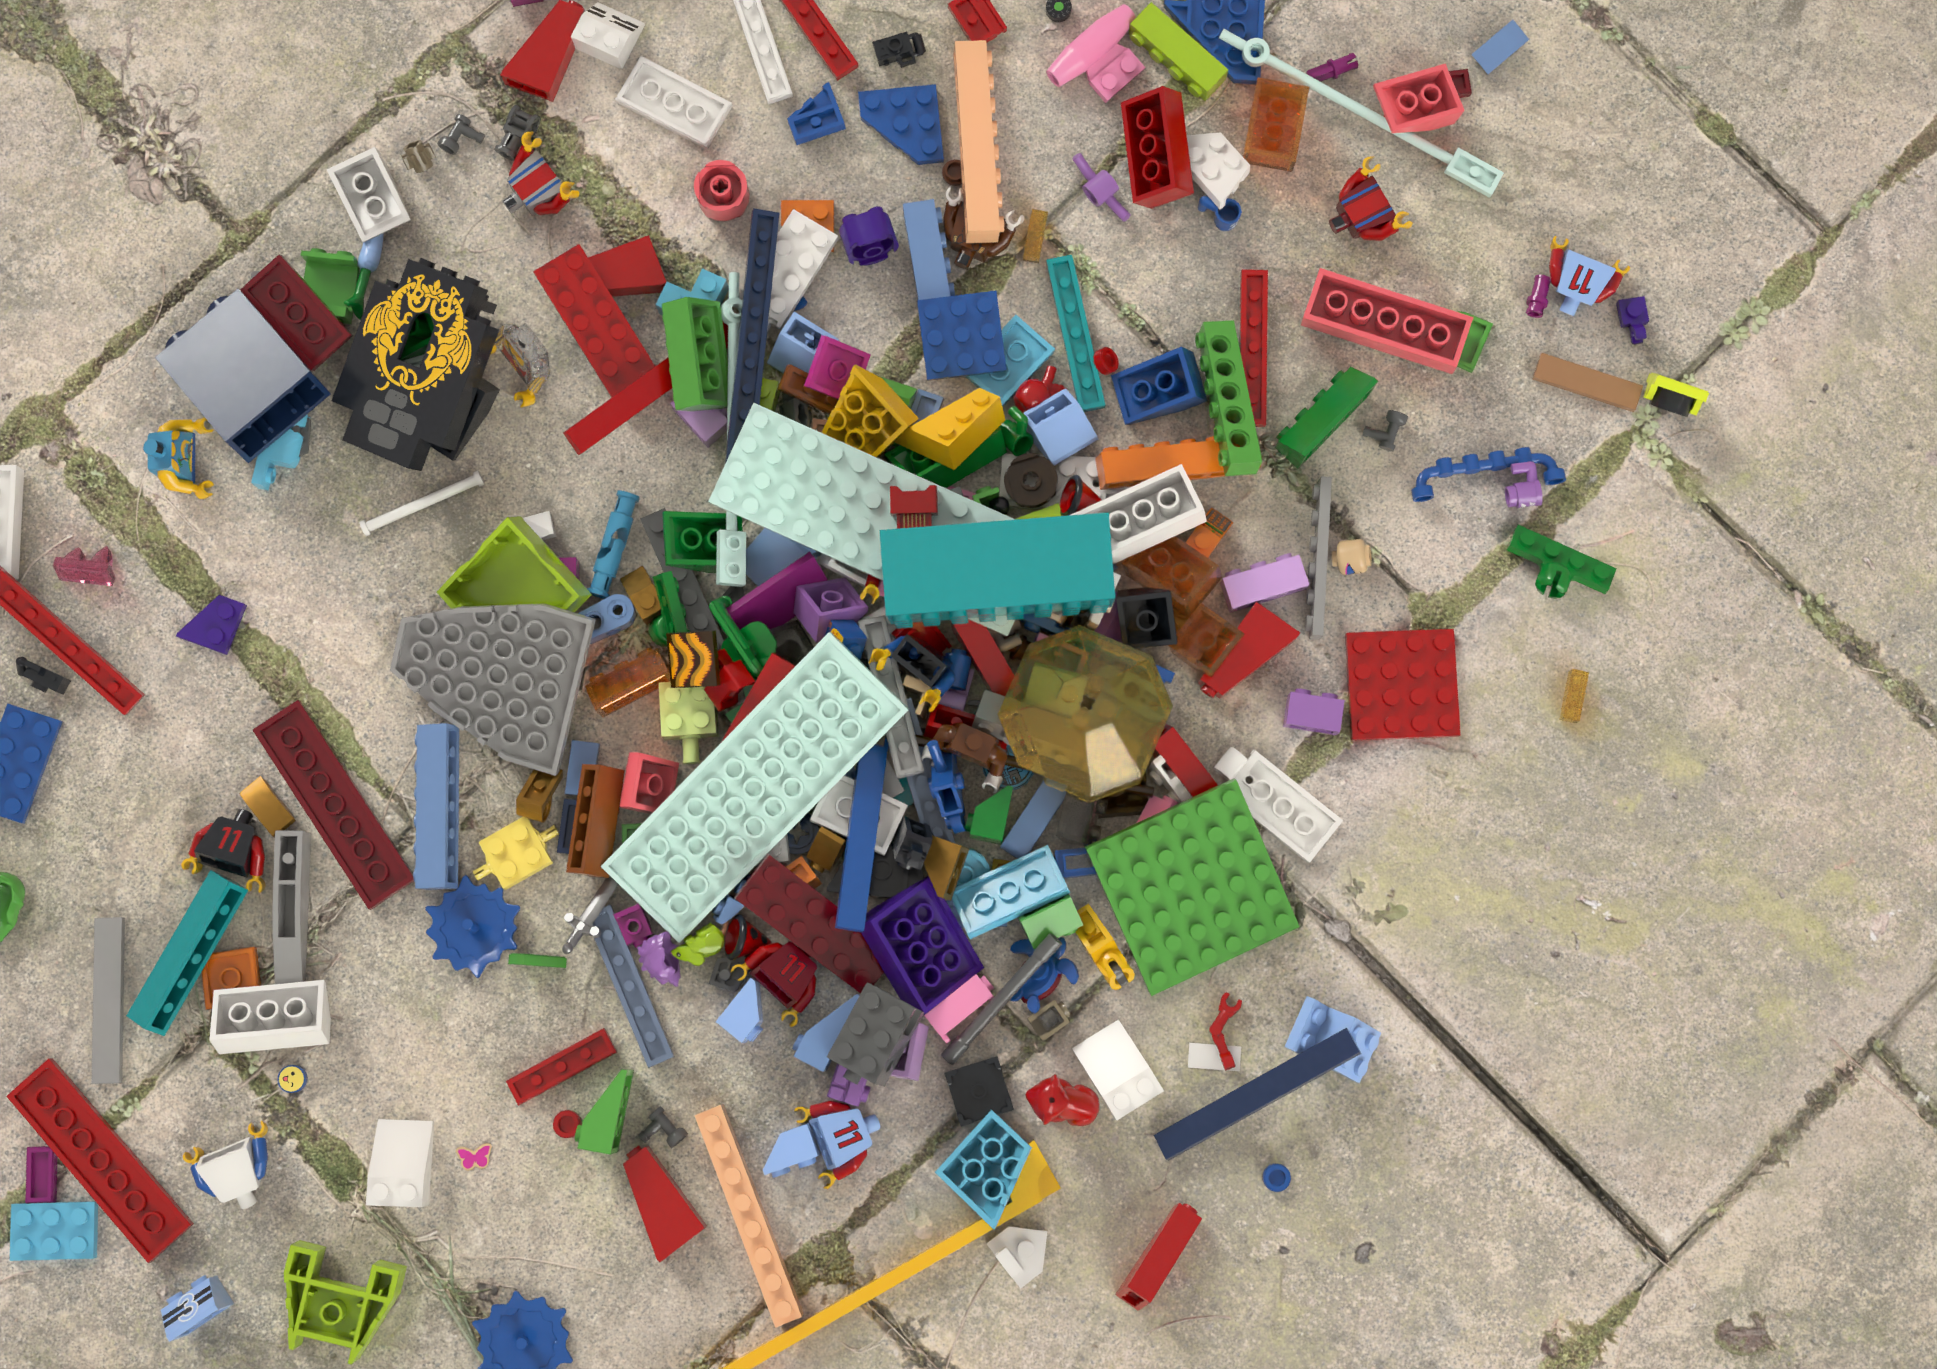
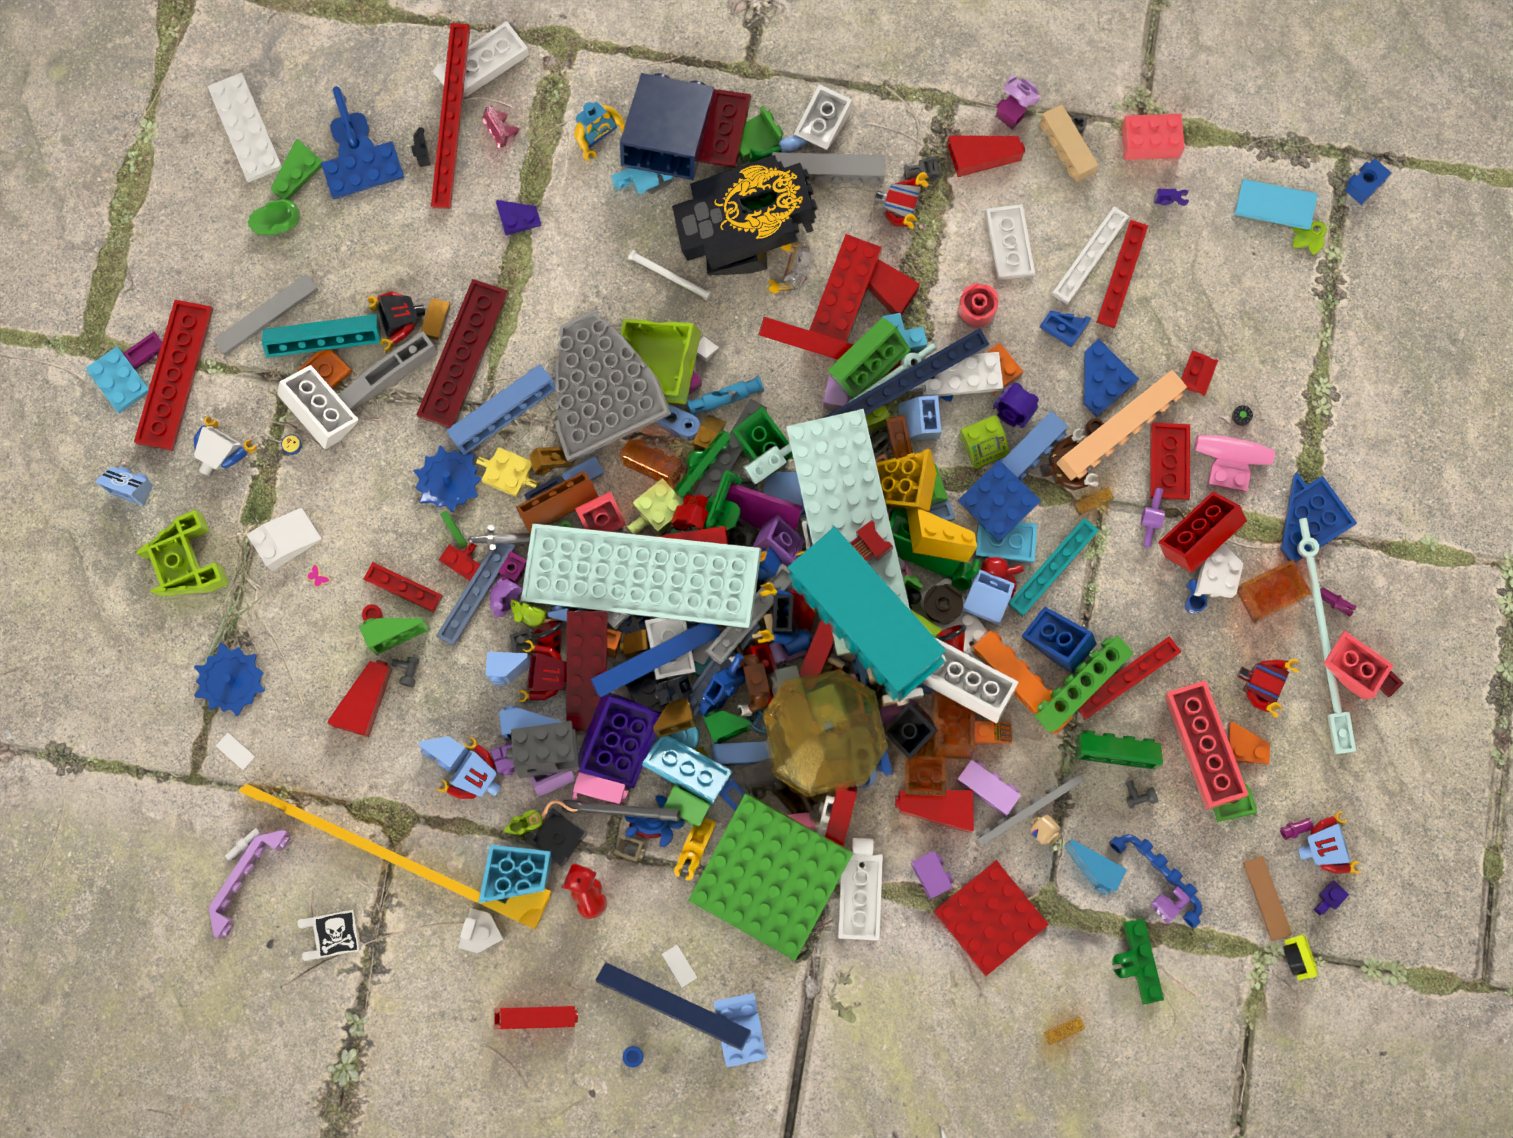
camera: 55 degrees right, 5 degrees down
dark tan gear [401,140,436,173] -> none
dark grey piece [437,114,485,155] -> none
white slope [571,2,645,69] -> none
slope [666,630,721,688] -> none
light nougat brick [694,1104,804,1328] -> none
dark pink plate [804,335,871,400] -> none
black piece [872,31,926,68] -> none
white slope [1072,1019,1164,1120] -> none
red tile [1094,347,1119,375] -> none
lime brick [1128,2,1228,101] -> none
red piece [1209,992,1242,1071] -> none
medium blue slope [1471,20,1530,74] -> none
none -> red plate [439,543,481,581]
none -> lime animal [503,800,578,835]
none -> light grey brick [772,152,885,185]
none -> lime slope [959,415,1010,469]
none -> dark azure slope [1064,839,1127,895]
none -> red plate [1150,422,1190,501]
none -> orange wing [1228,722,1270,764]

